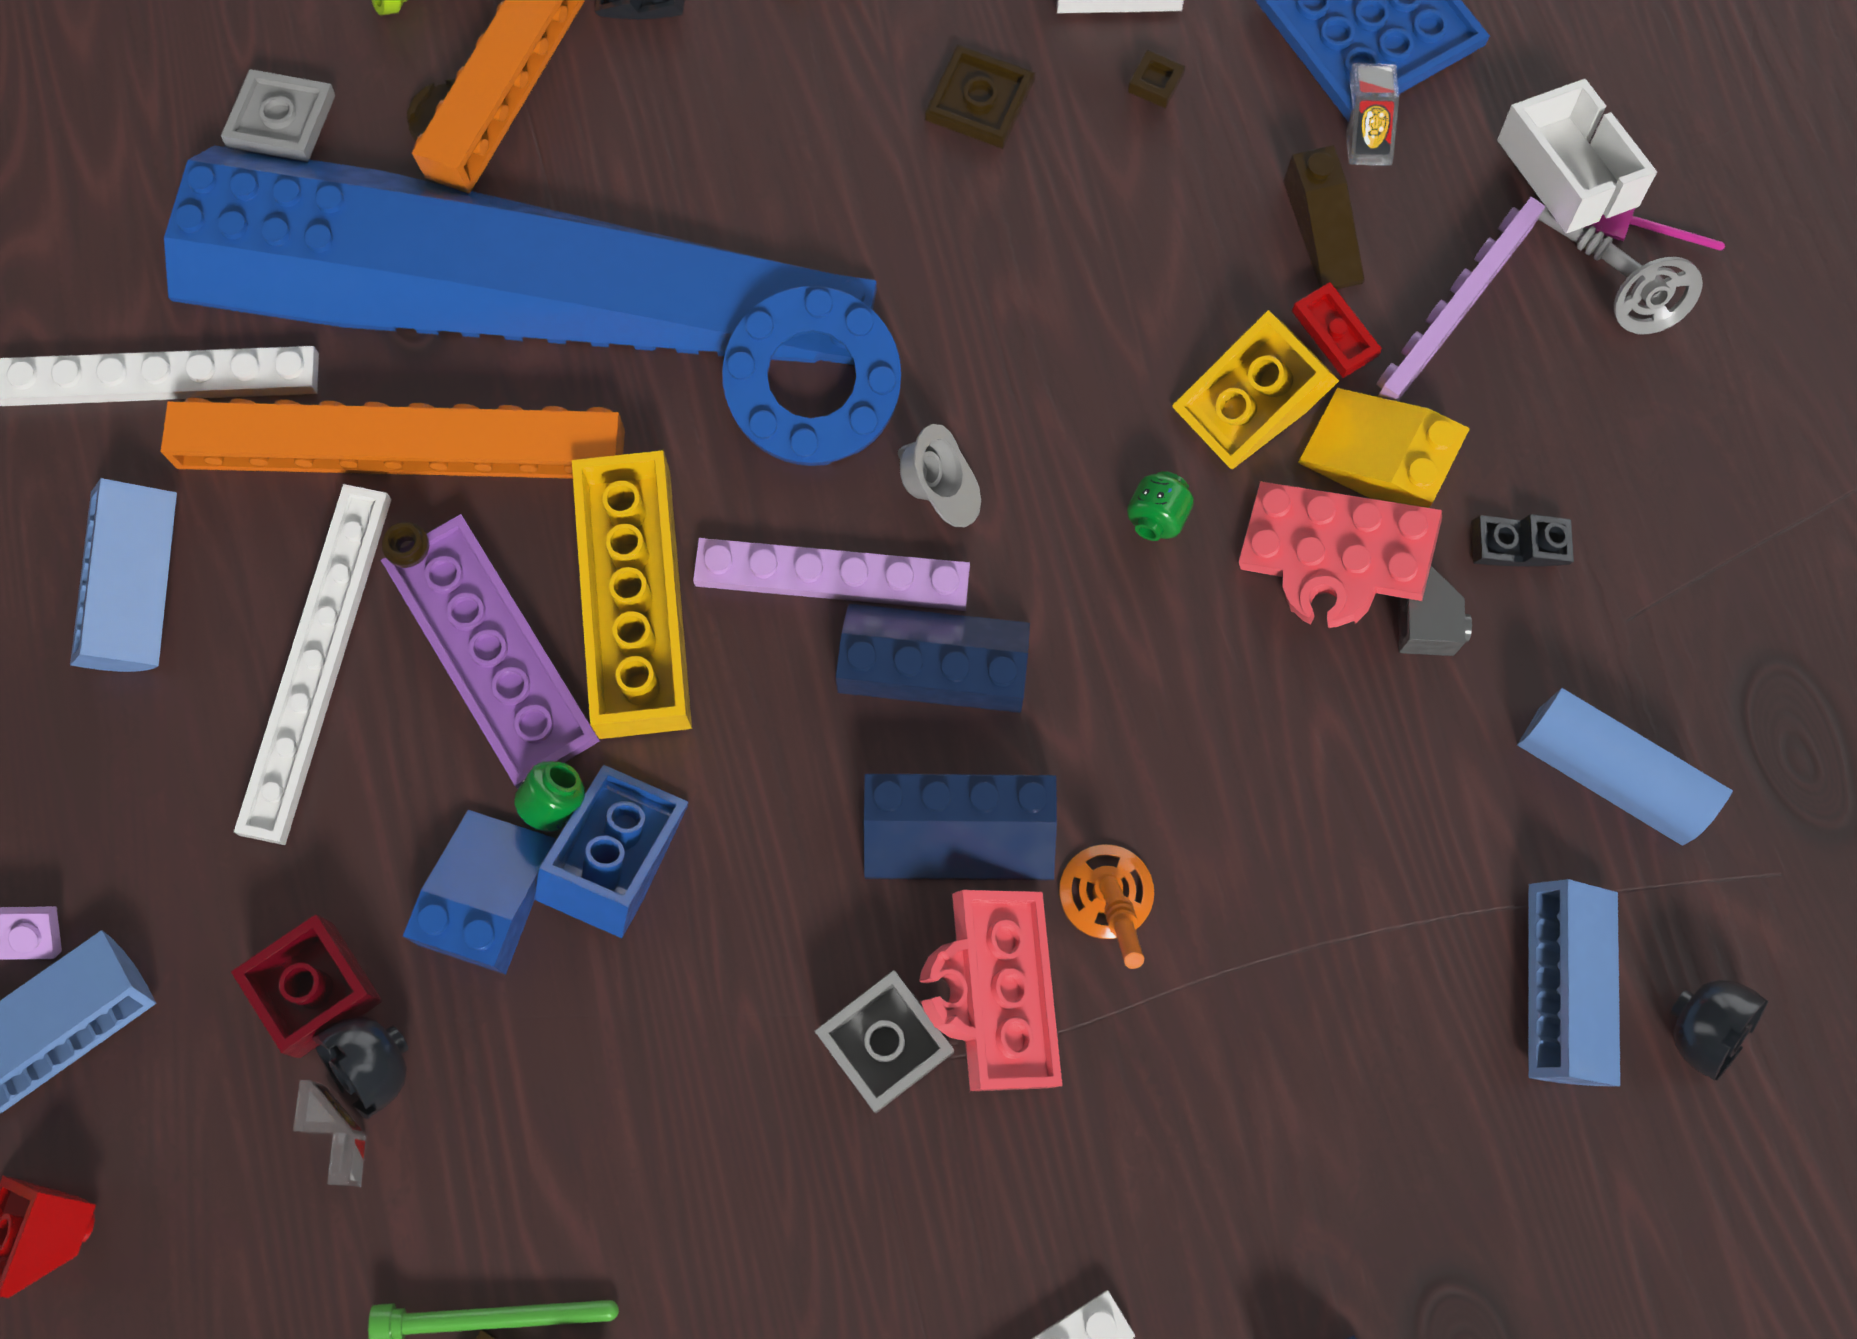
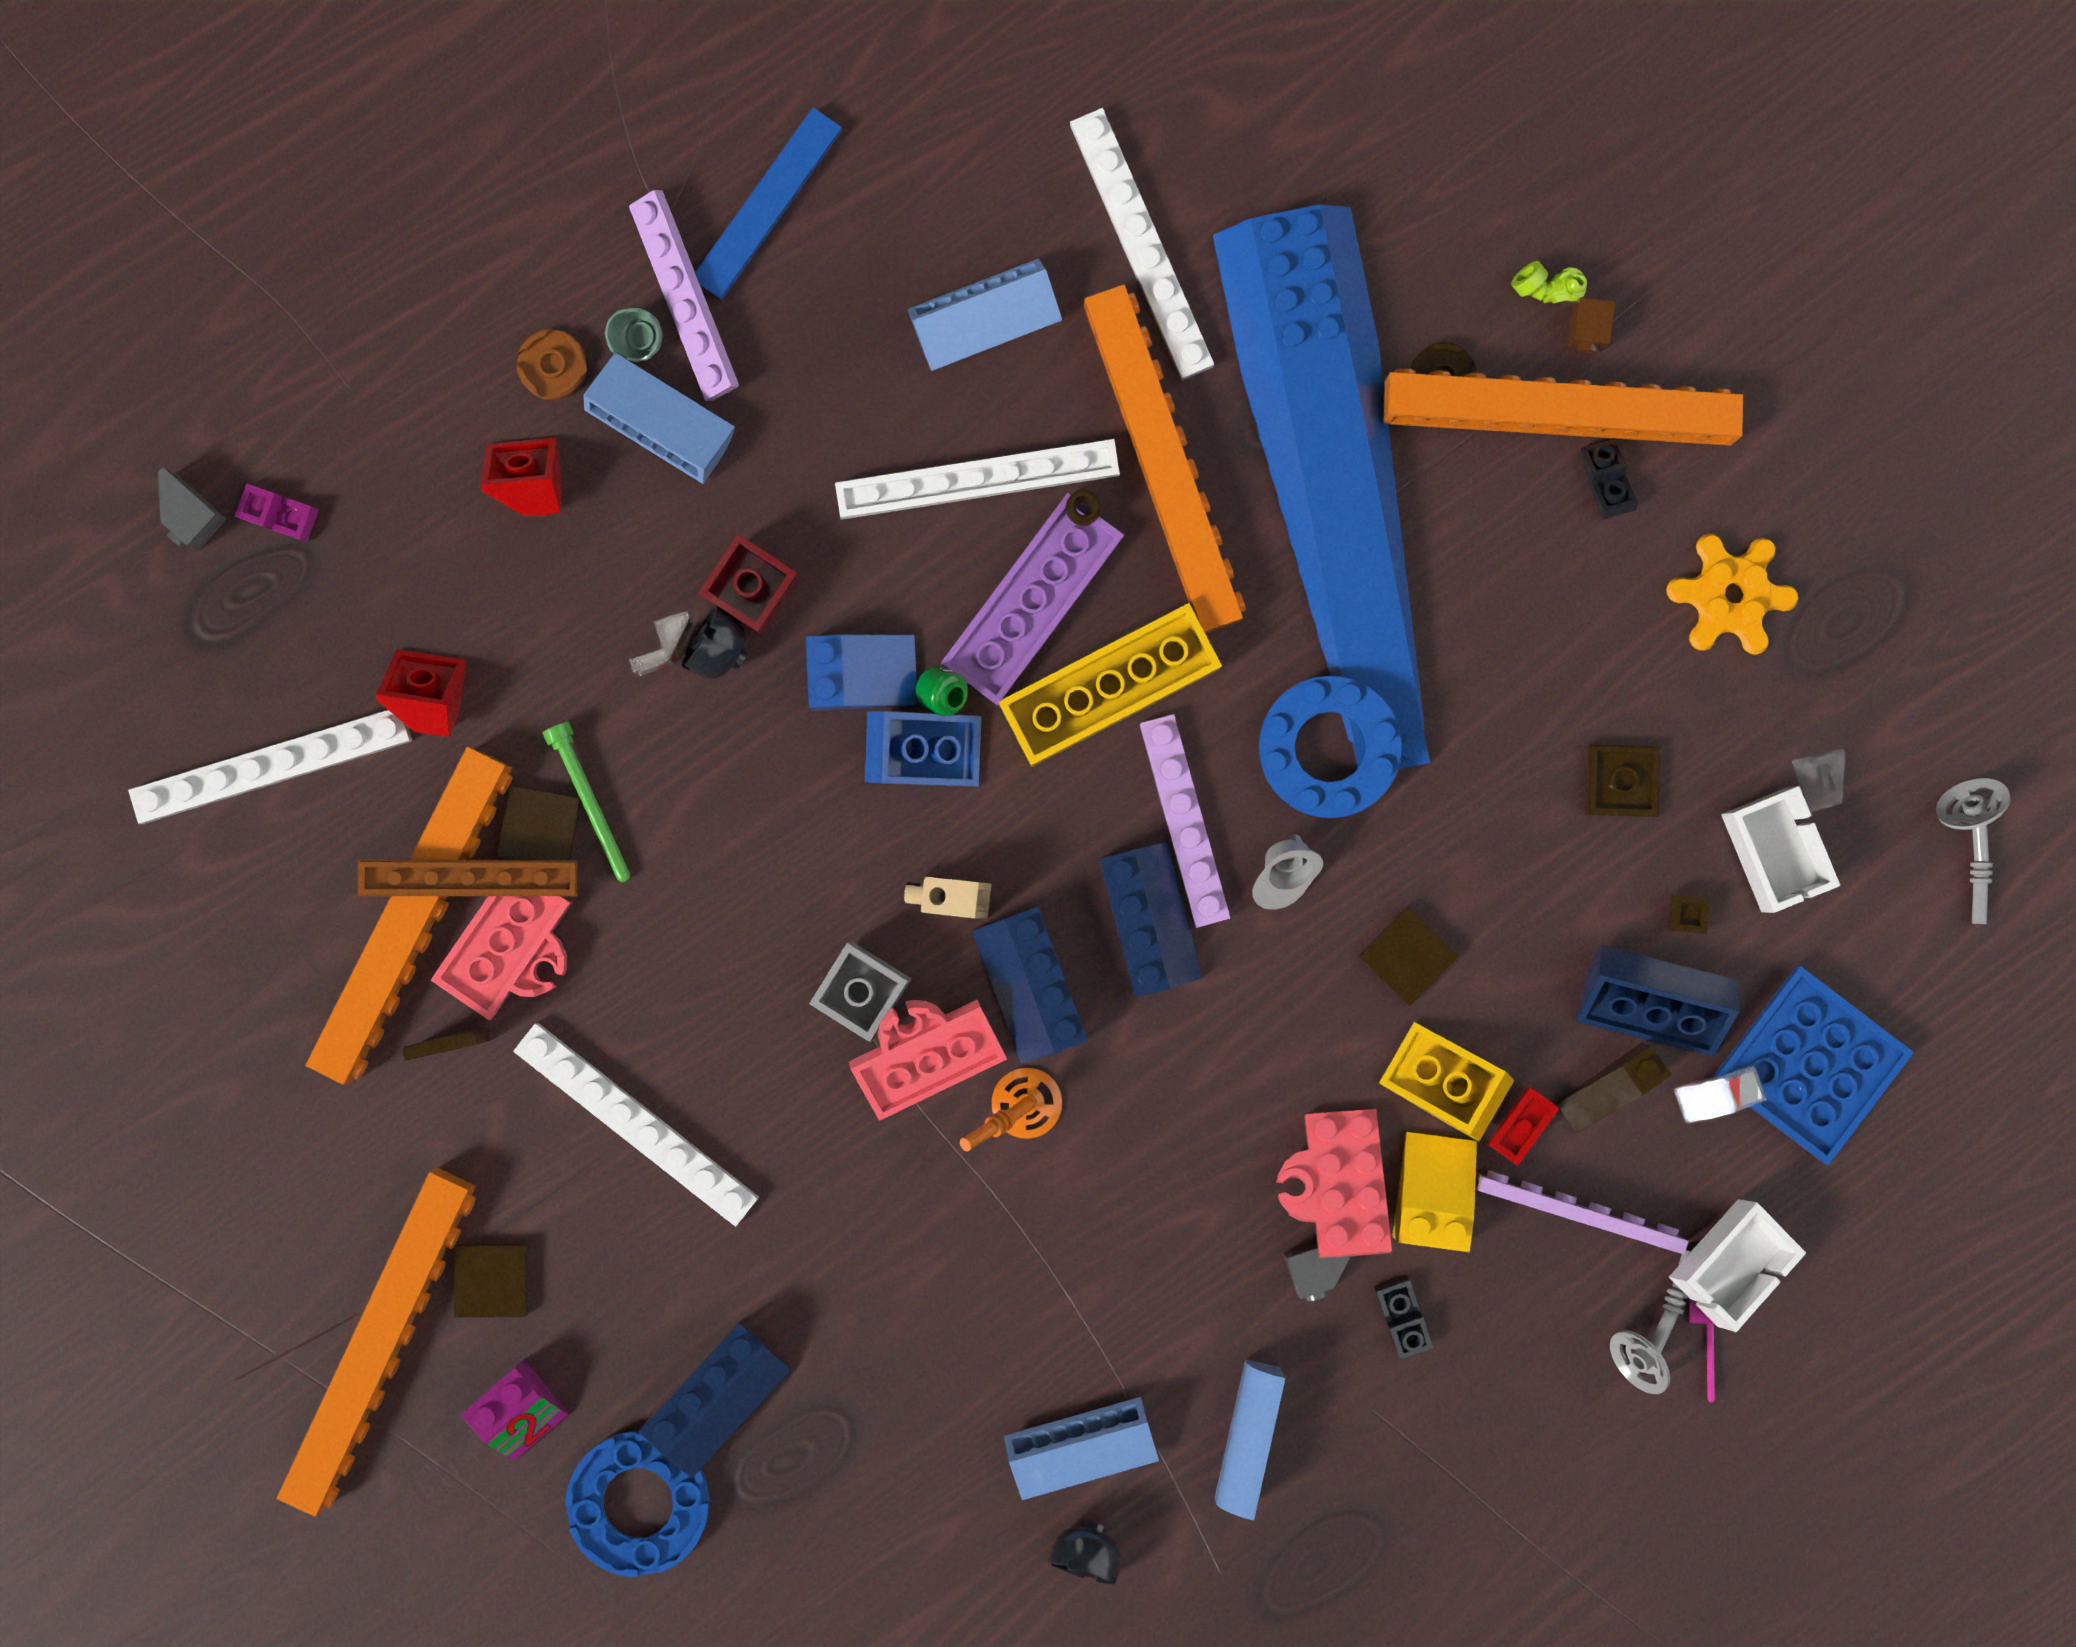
camera: 70 degrees right, 15 degrees up
light grey plate [221,69,335,162] -> none
green head [1127,471,1194,541] -> none
none -> tan torso [904,877,991,919]
none -> dark brown tile [1358,906,1459,1006]
none -> dark blue slope [1576,945,1740,1057]

